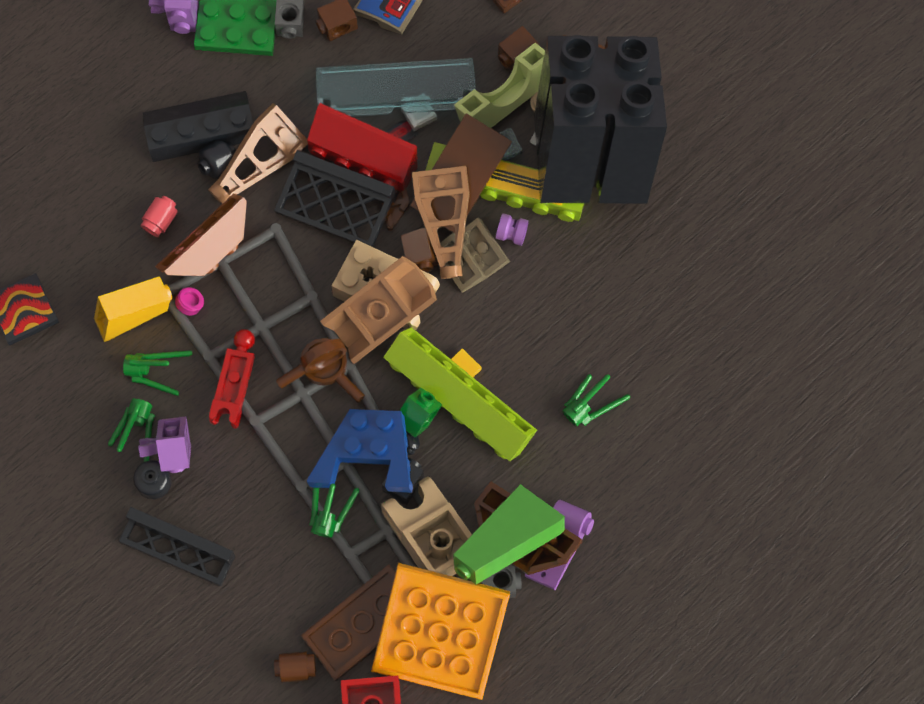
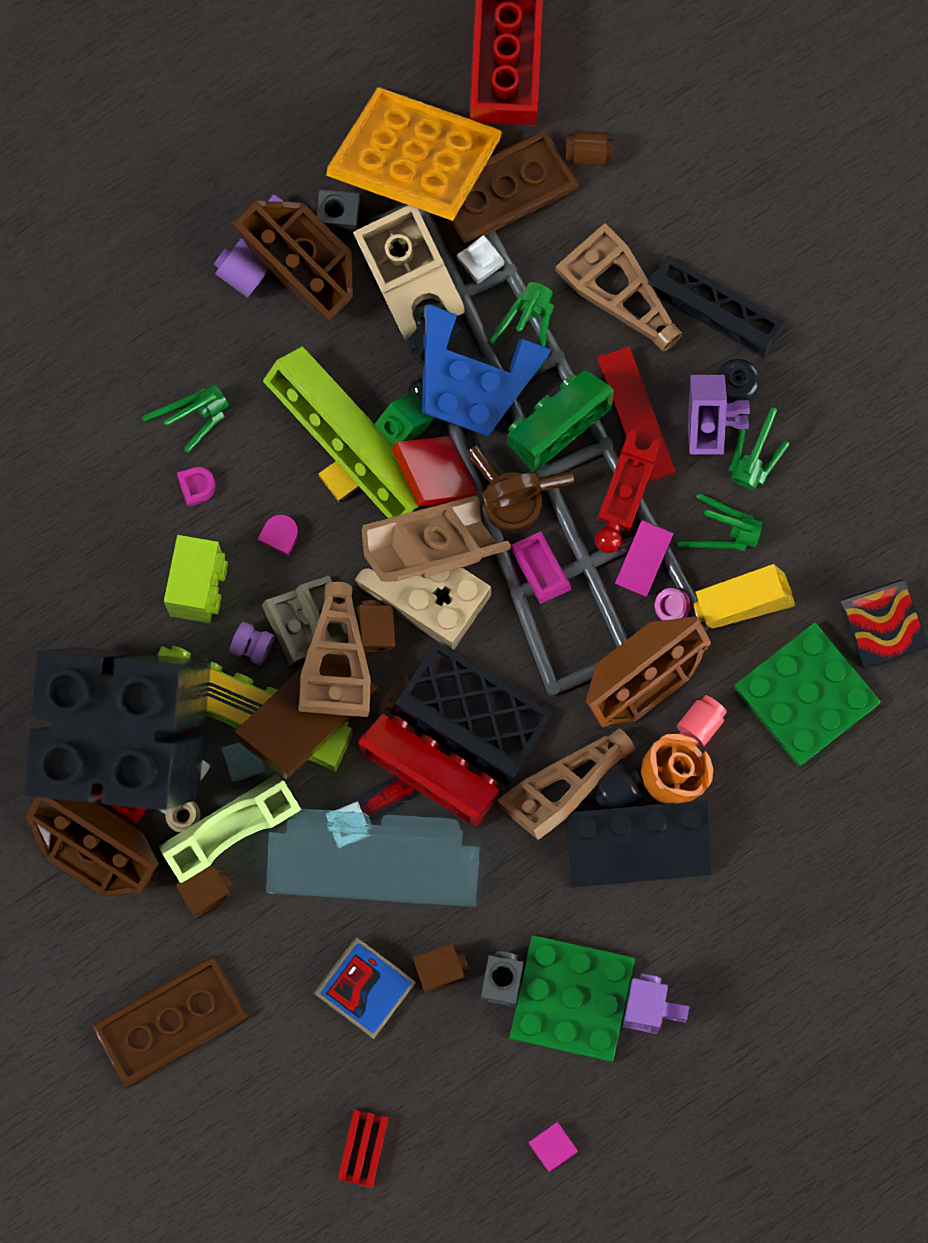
camera: 170 degrees left, 5 degrees up
bright green slope [453,484,565,585] -> none
none -> lime brick [164,535,228,623]
none -> dark pink tile [177,467,216,507]
none -> dark pink tile [258,515,298,557]
none -> red tile [391,436,478,507]
none -> white tile [457,235,504,284]
none -> green slope [507,370,614,473]
none -> dark pink tile [511,531,571,604]
none -> medium nougat plate [555,223,682,352]
none -> red tile [597,346,675,483]
none -> dark pink tile [615,520,674,597]
none -> orange cylinder [641,734,713,804]
none -> green plate [733,623,881,768]

